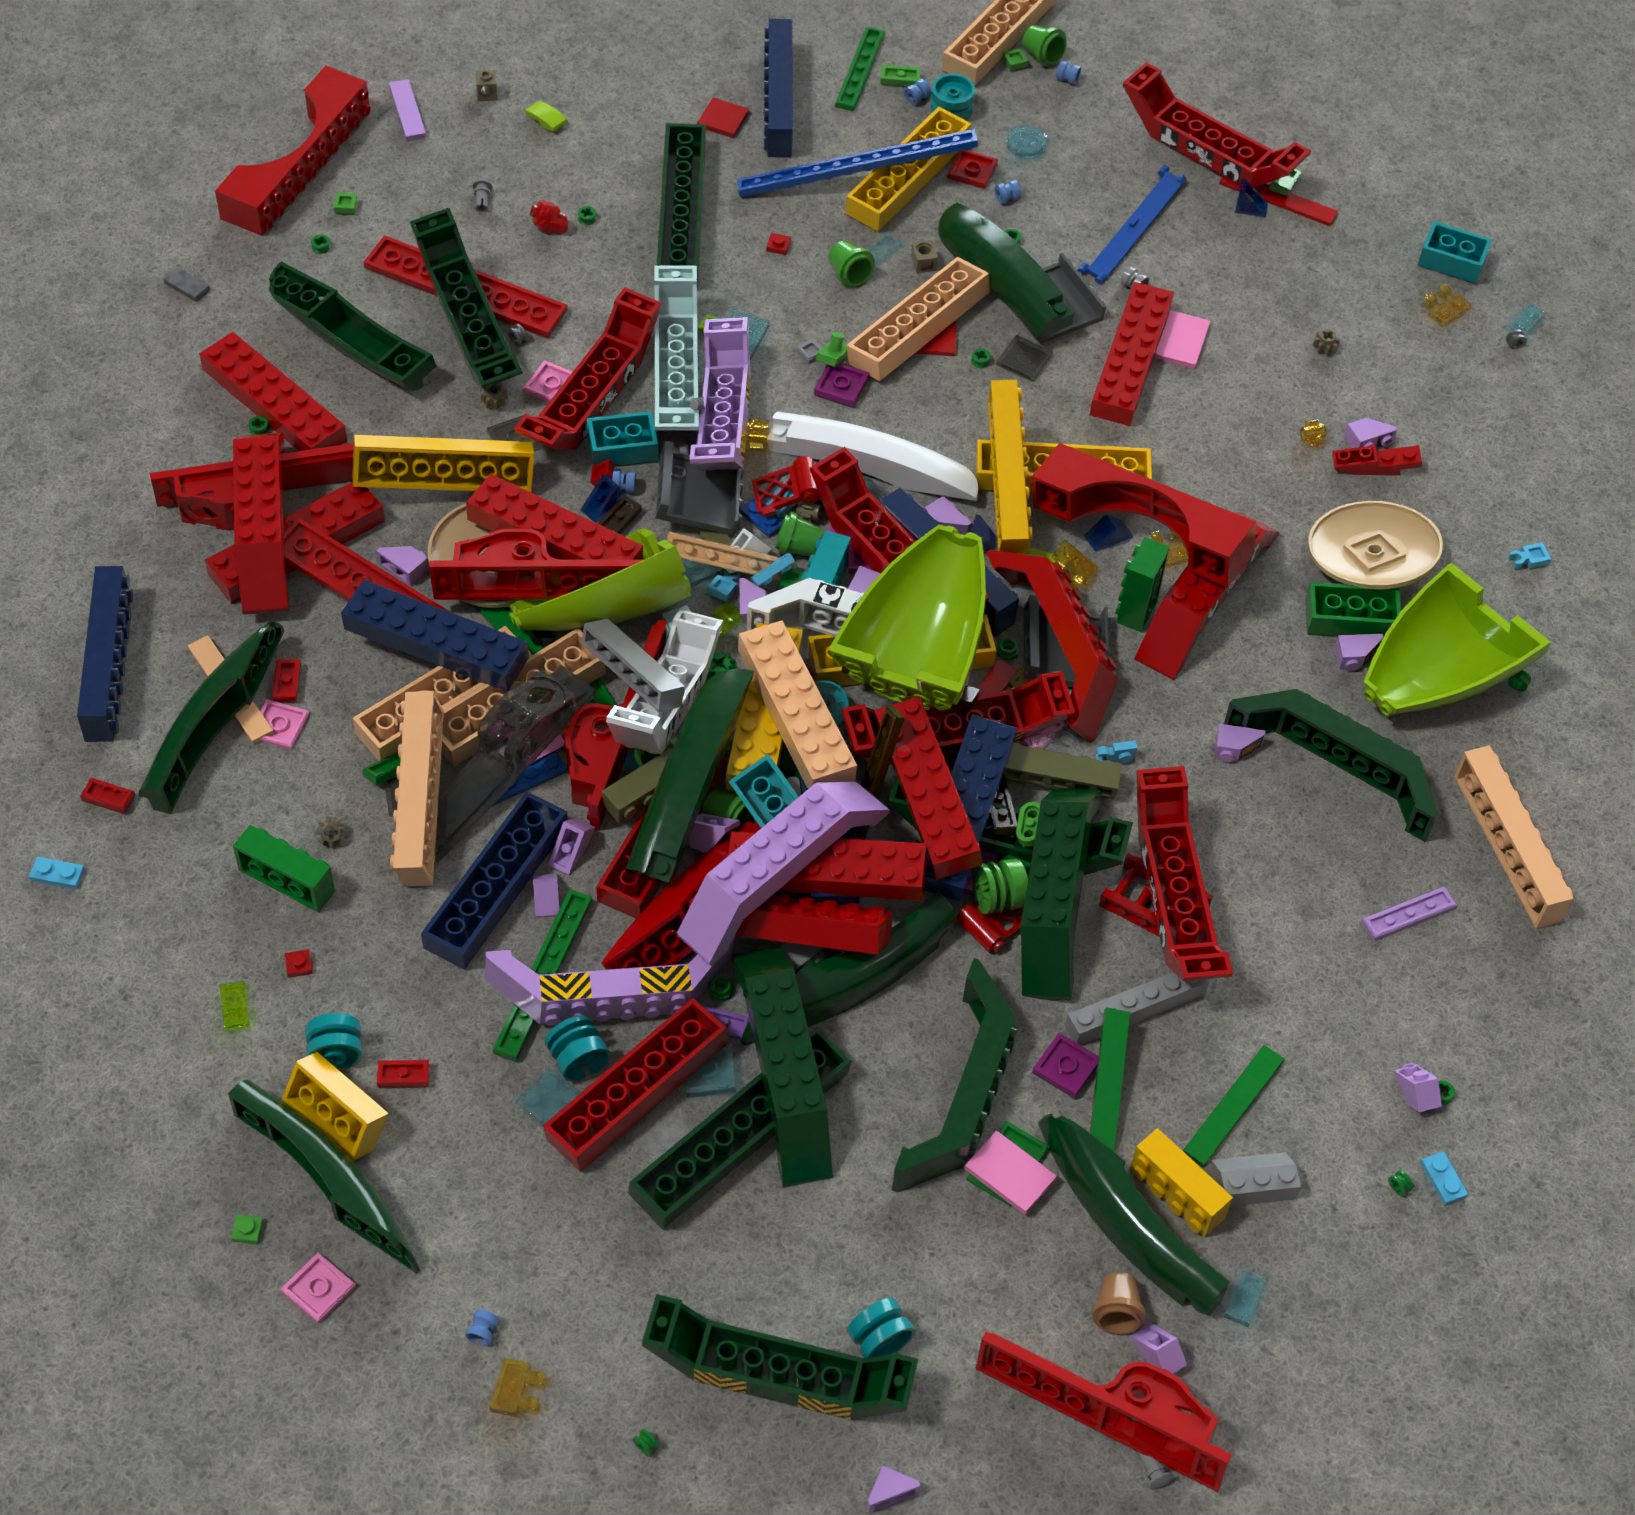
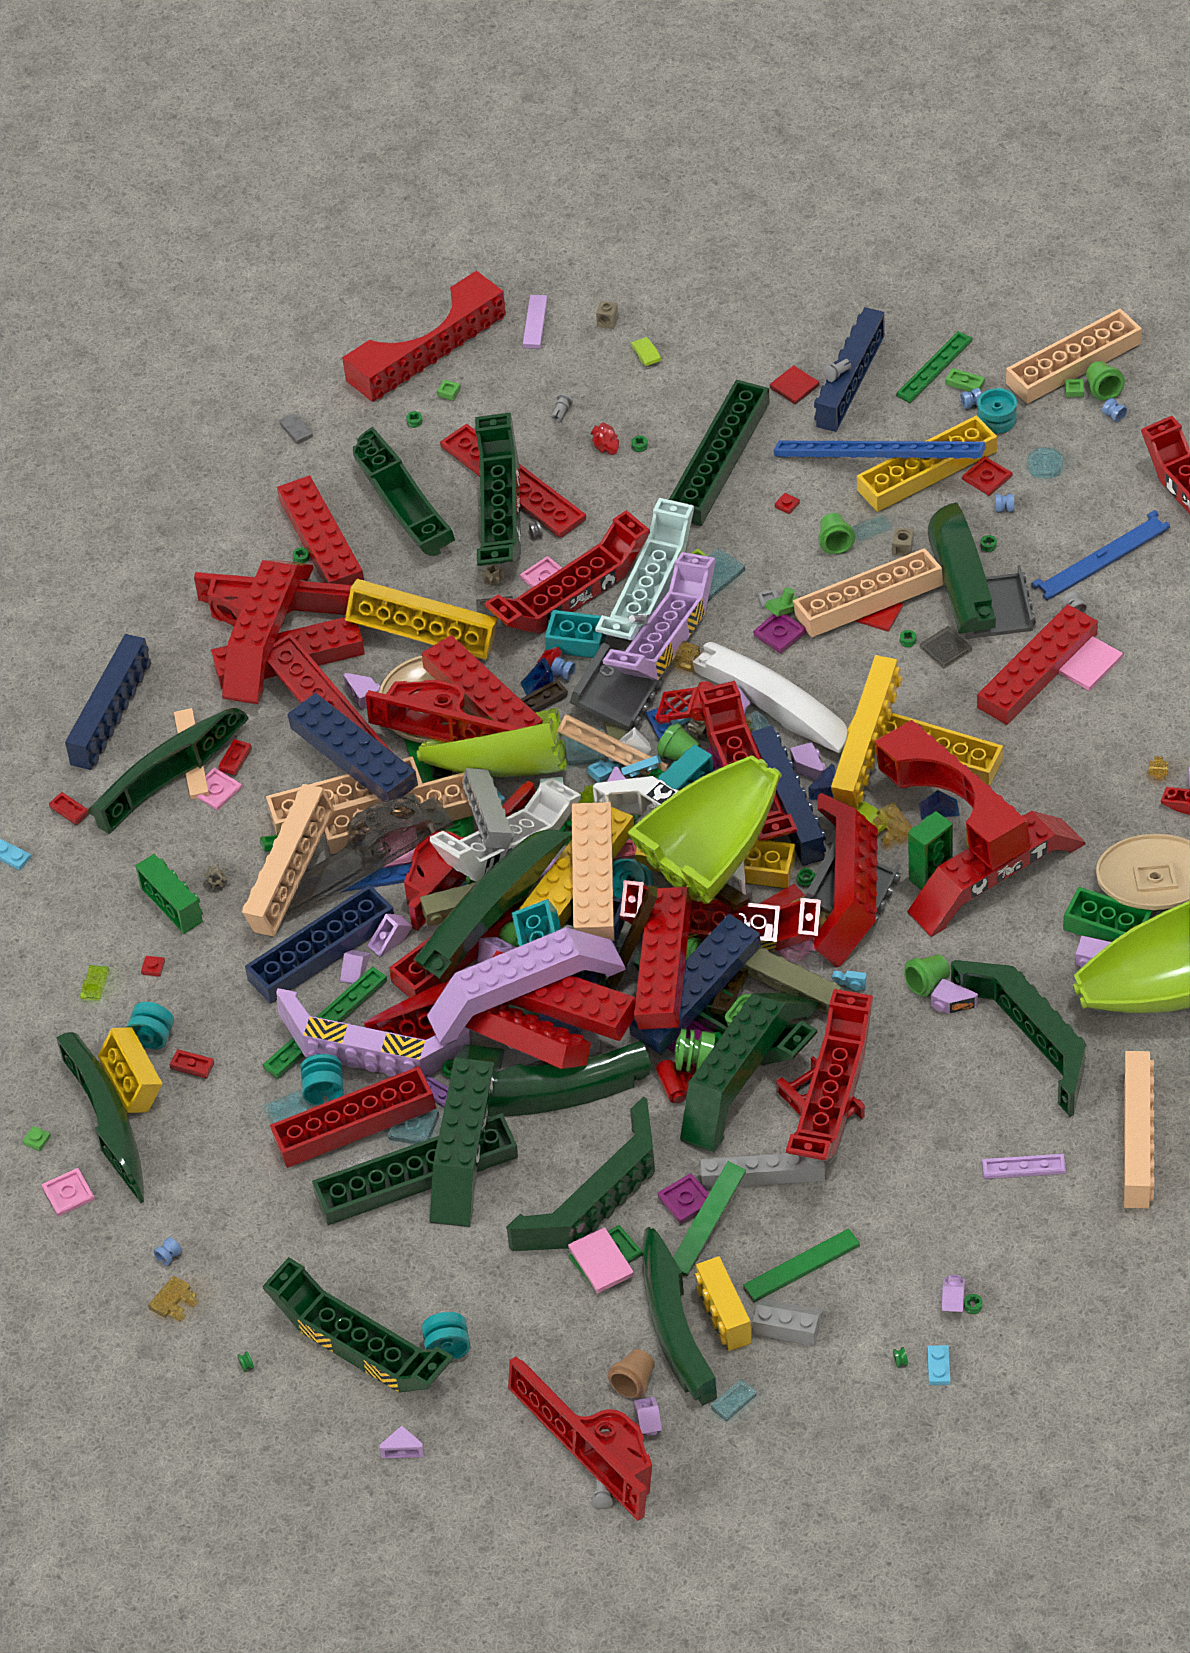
camera: 30 degrees right, 5 degrees down
none -> light grey pin [823,359,851,382]
none -> bright green piece [904,954,950,997]

